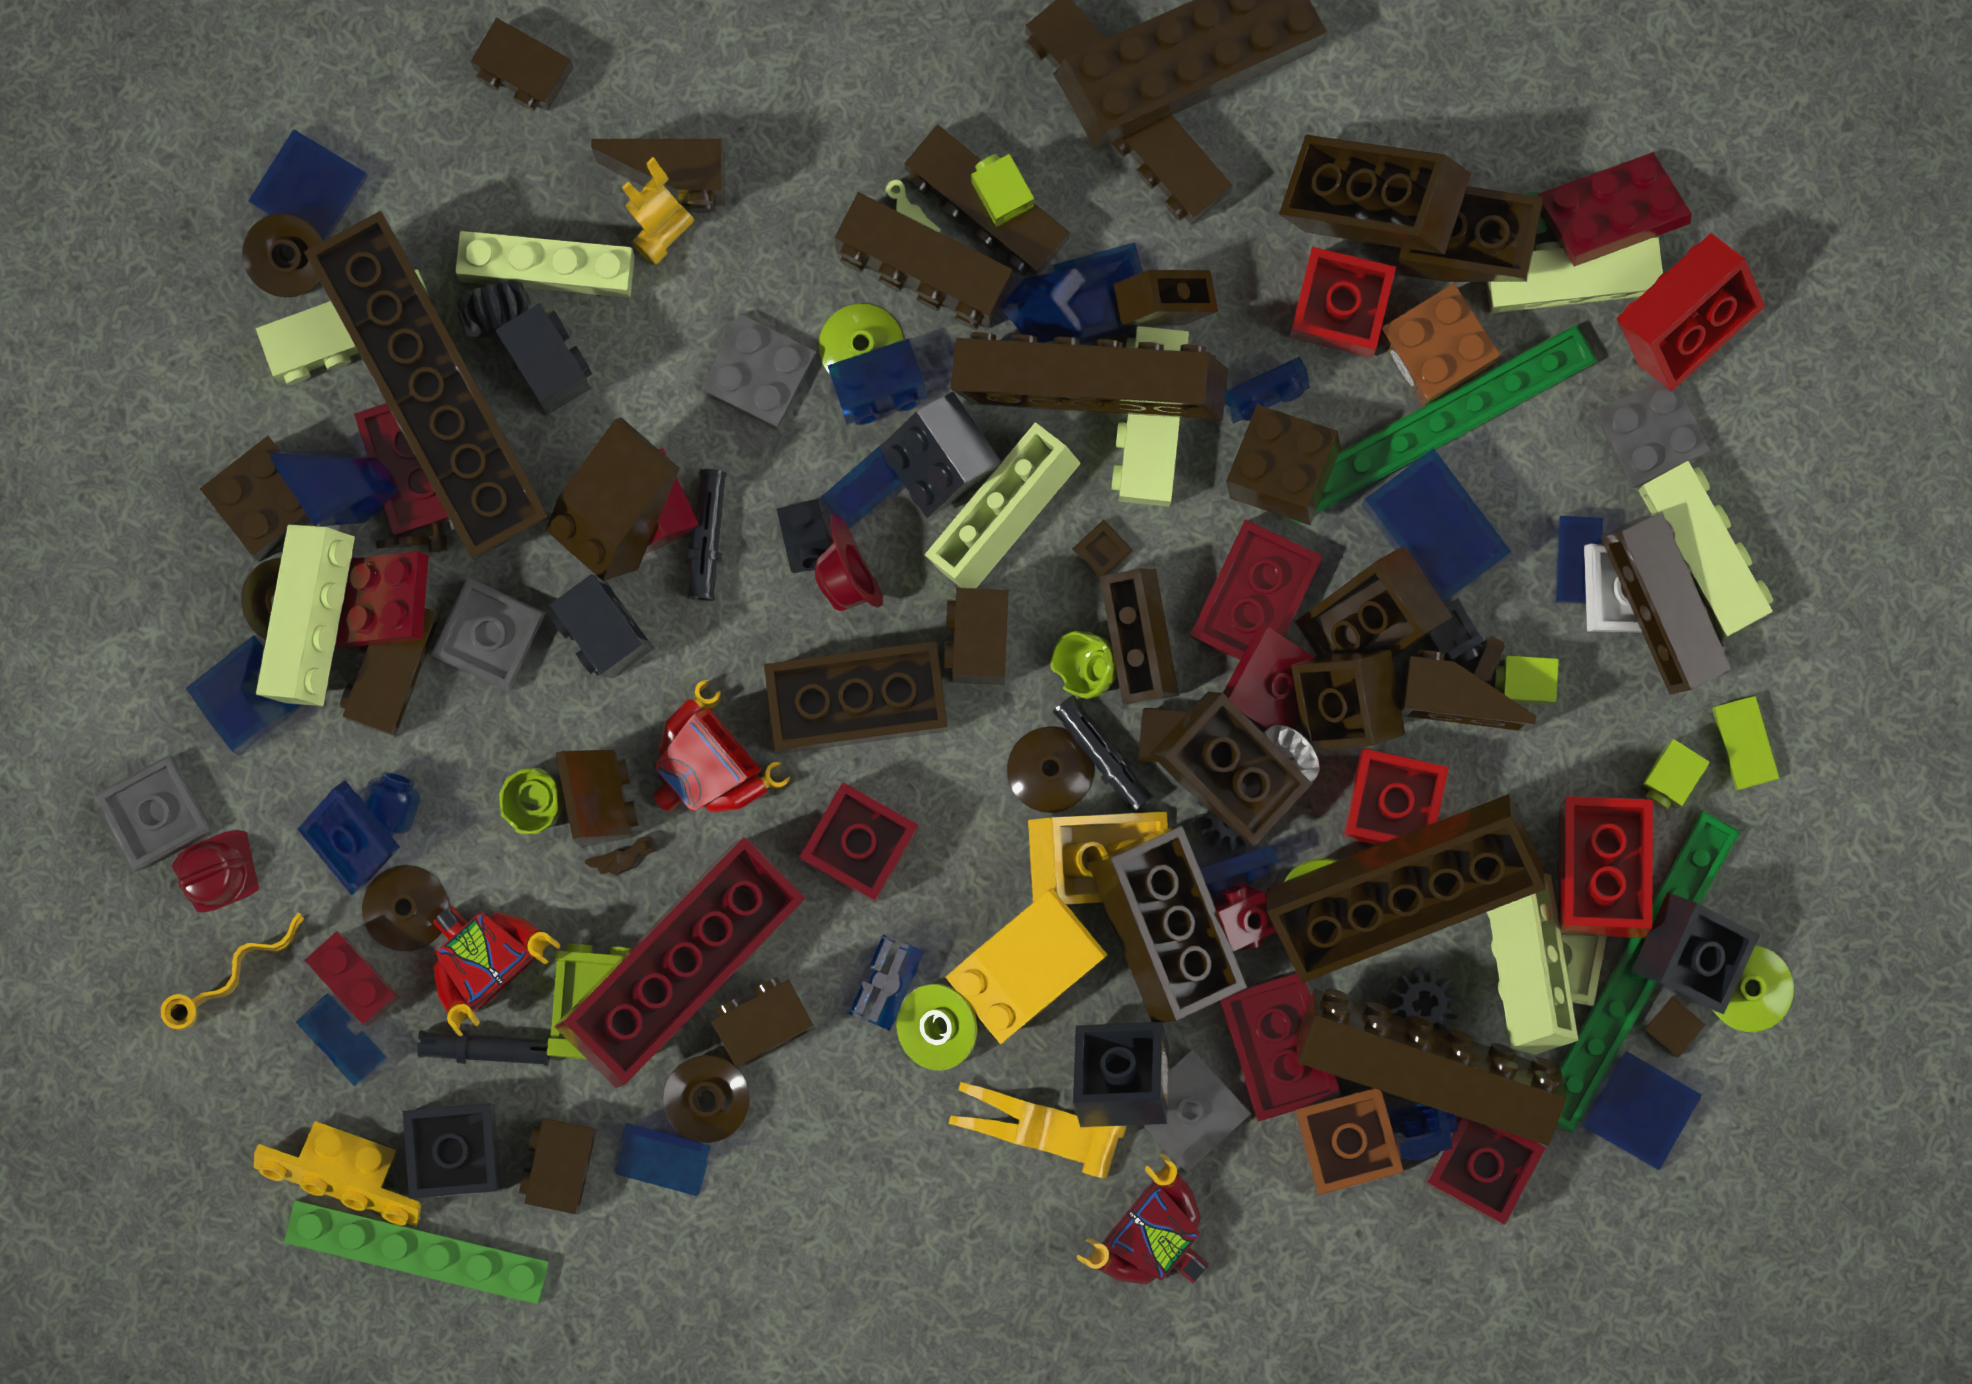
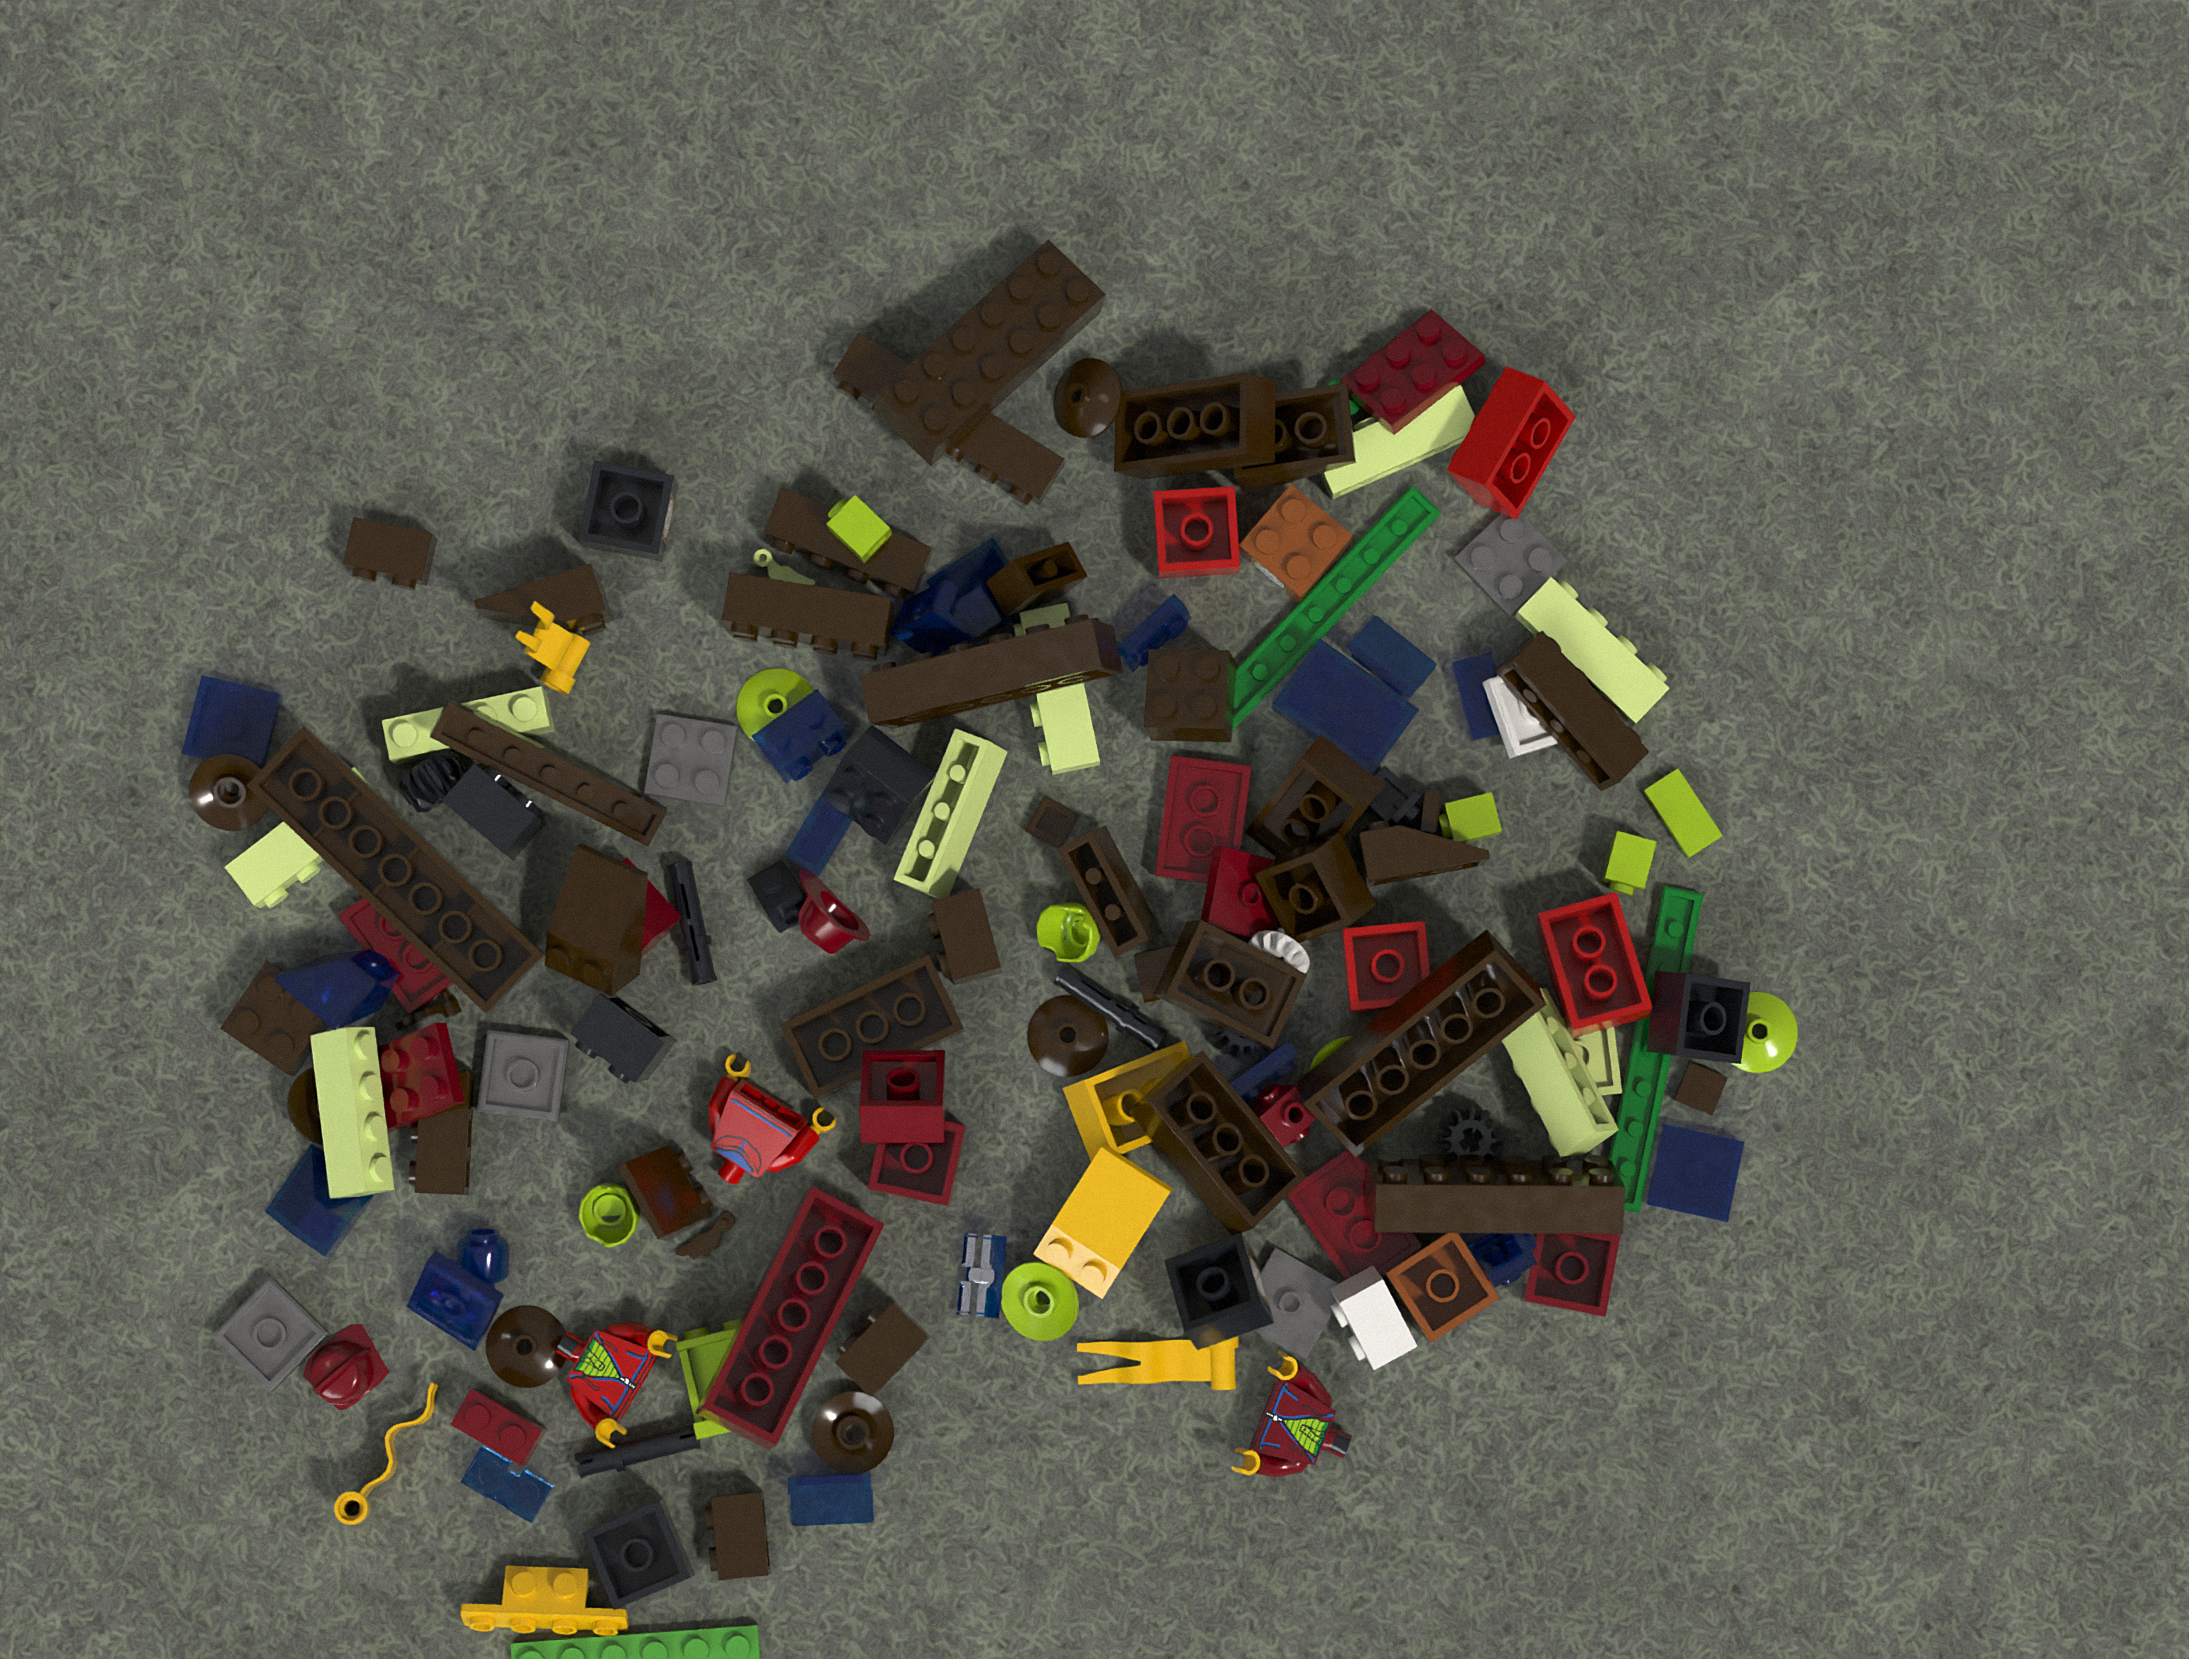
camera: 15 degrees left, 0 degrees up
none -> dark brown plate [430,698,667,846]
none -> black brick [578,461,678,562]
none -> dark red slope [859,1050,945,1143]
none -> dark brown dish [1054,358,1123,438]
none -> white brick [1330,1266,1418,1370]
none -> clear blue panel [1345,616,1436,702]

